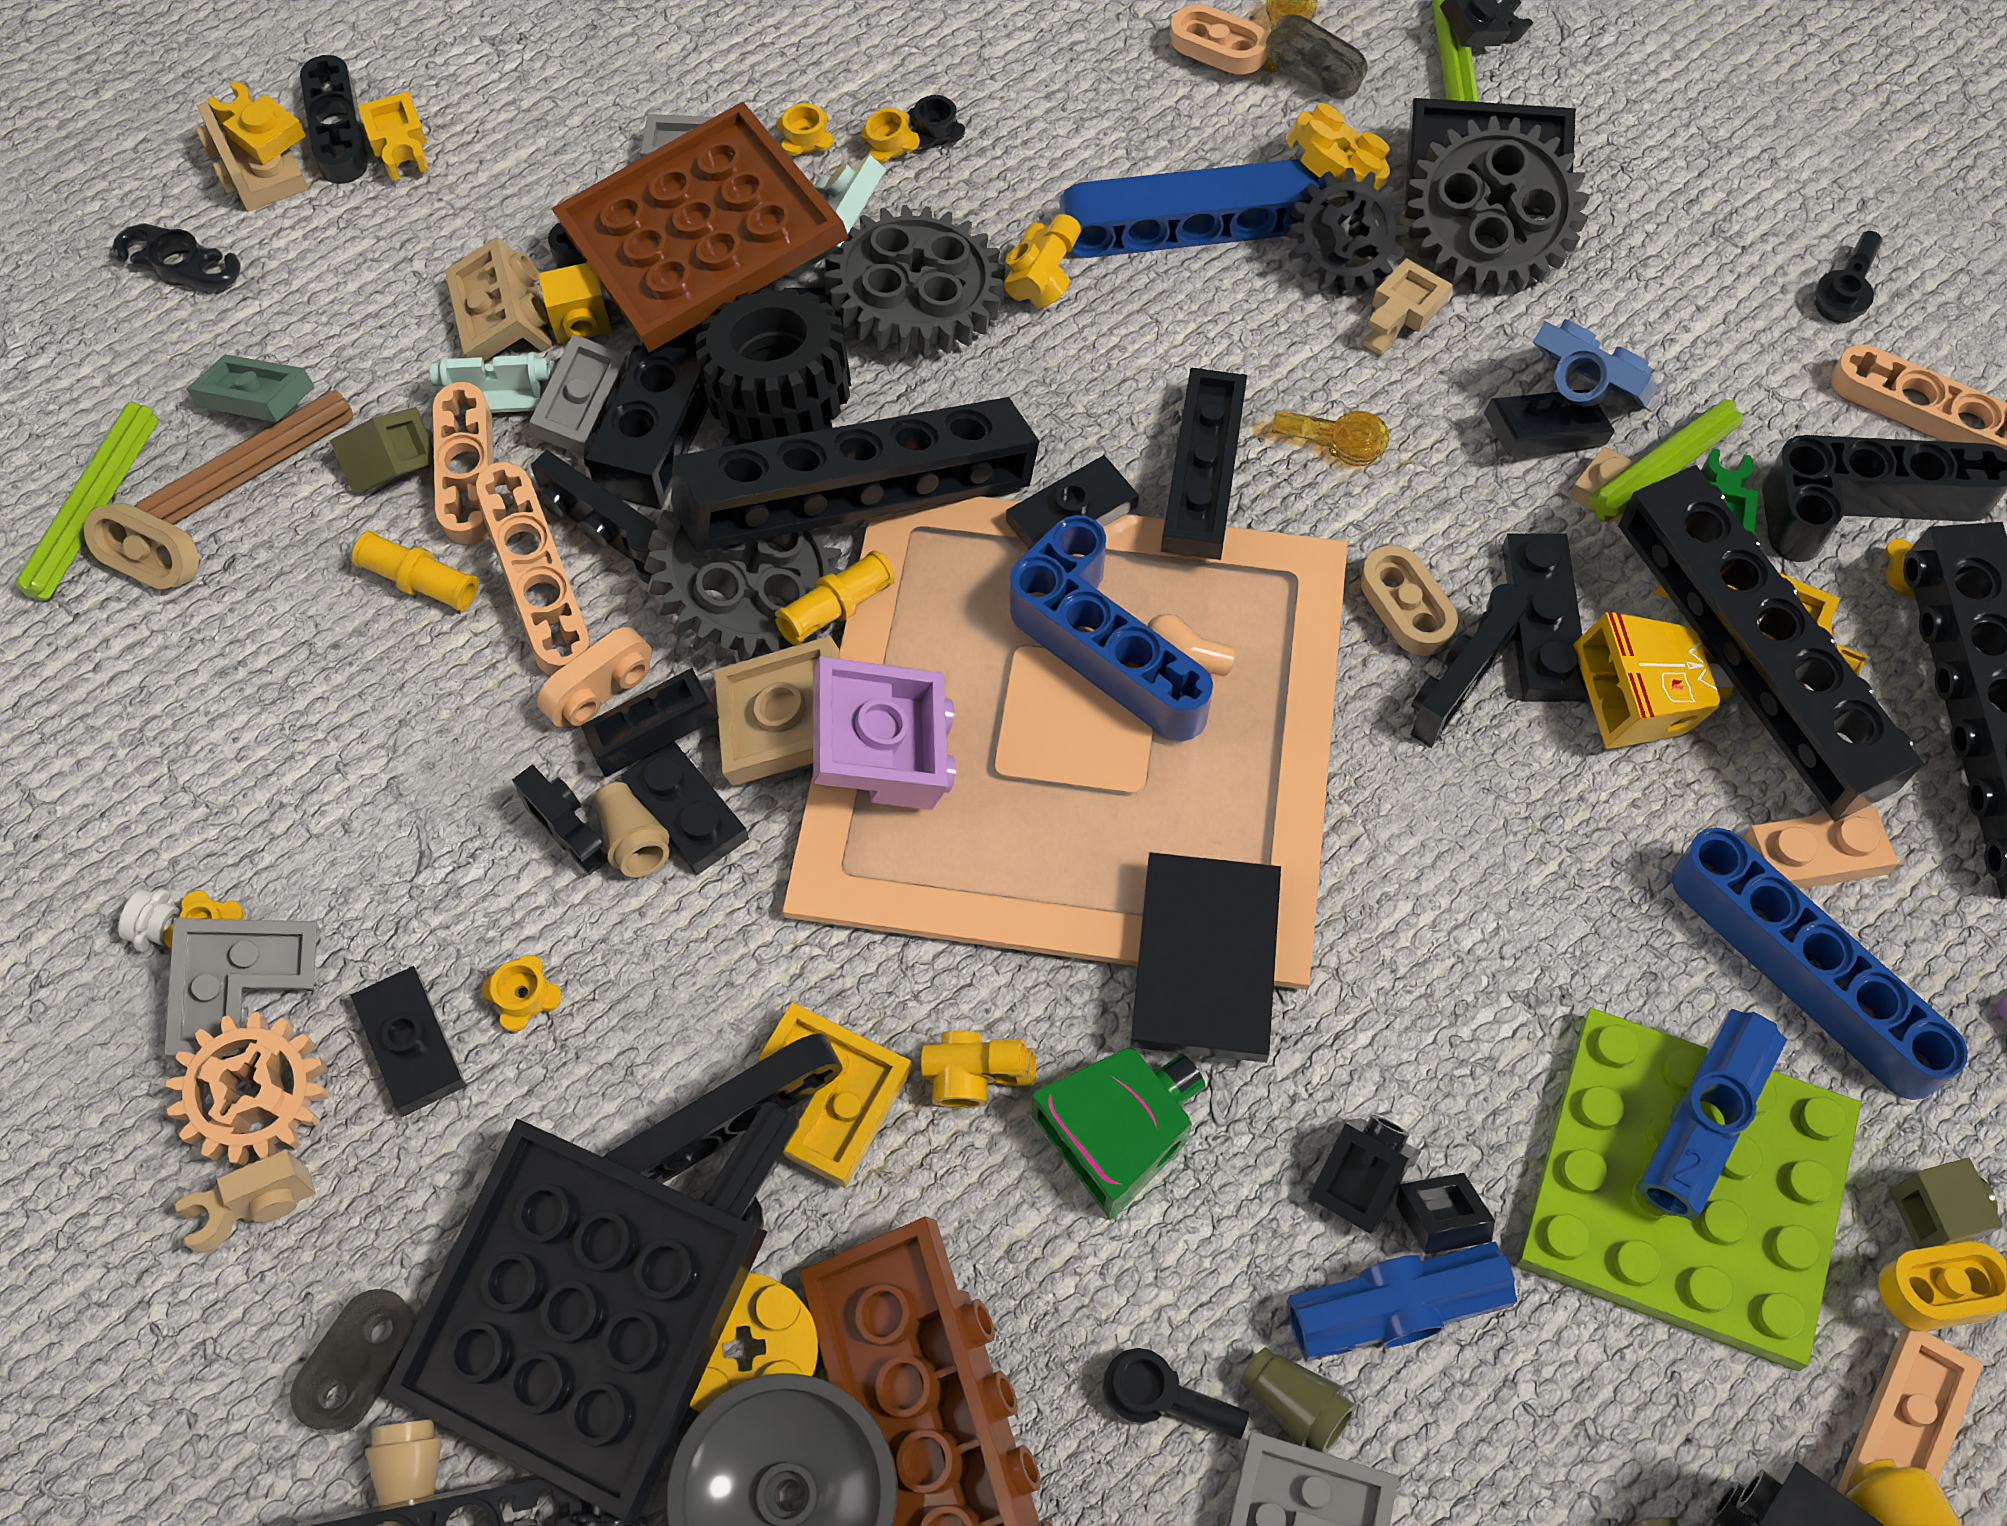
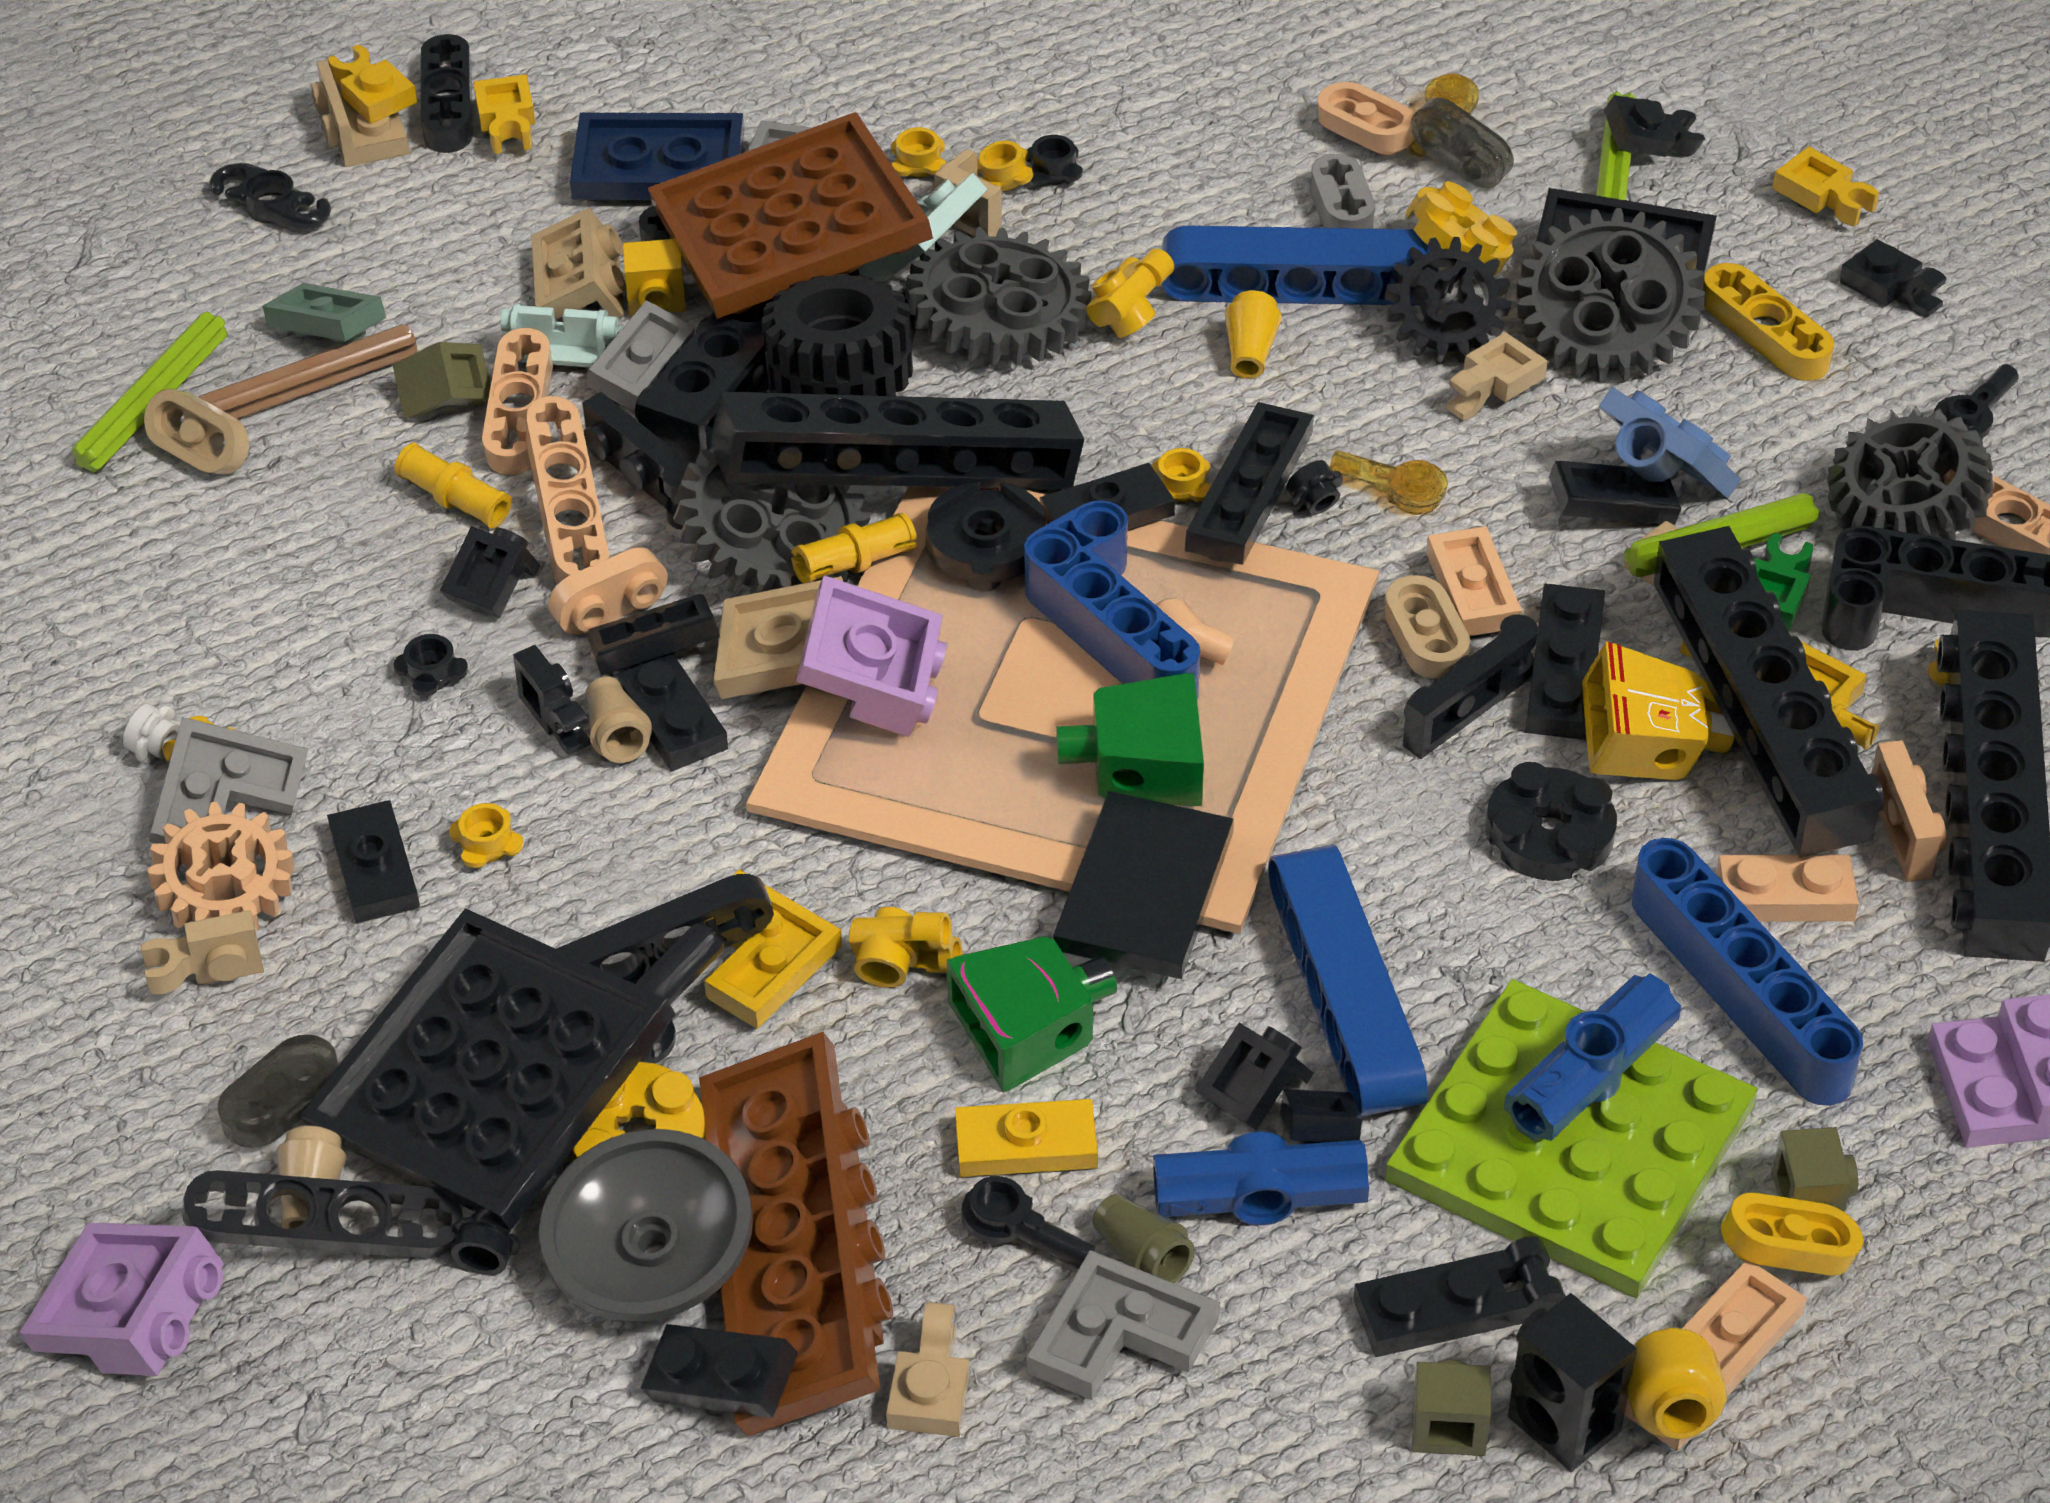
camera: 10 degrees right, 15 degrees down
none -> black plate [394,634,468,696]
none -> black bracket [440,526,541,619]
none -> dark blue plate [570,112,744,201]
none -> black plate [925,482,1046,592]
none -> tan bracket [933,149,1002,237]
none -> yellow plate [955,1099,1098,1177]
none -> green torso [1056,673,1204,807]
none -> yellow plate [1152,448,1211,503]
none -> yellow cone [1225,290,1282,379]
none -> blue beam [1268,844,1428,1117]
none -> black plate [1286,460,1343,515]
none -> light grey beam [1310,154,1375,229]
none -> black plate [1353,1236,1566,1358]
none -> light nougat plate [1426,526,1522,636]
none -> black plate [1485,761,1617,881]
none -> yellow beam [1702,263,1834,381]
none -> yellow plate [1772,146,1879,226]
none -> dark grey gear [1827,406,1994,540]
none -> black plate [1840,239,1946,317]
none -> light nougat plate [1871,740,1946,882]

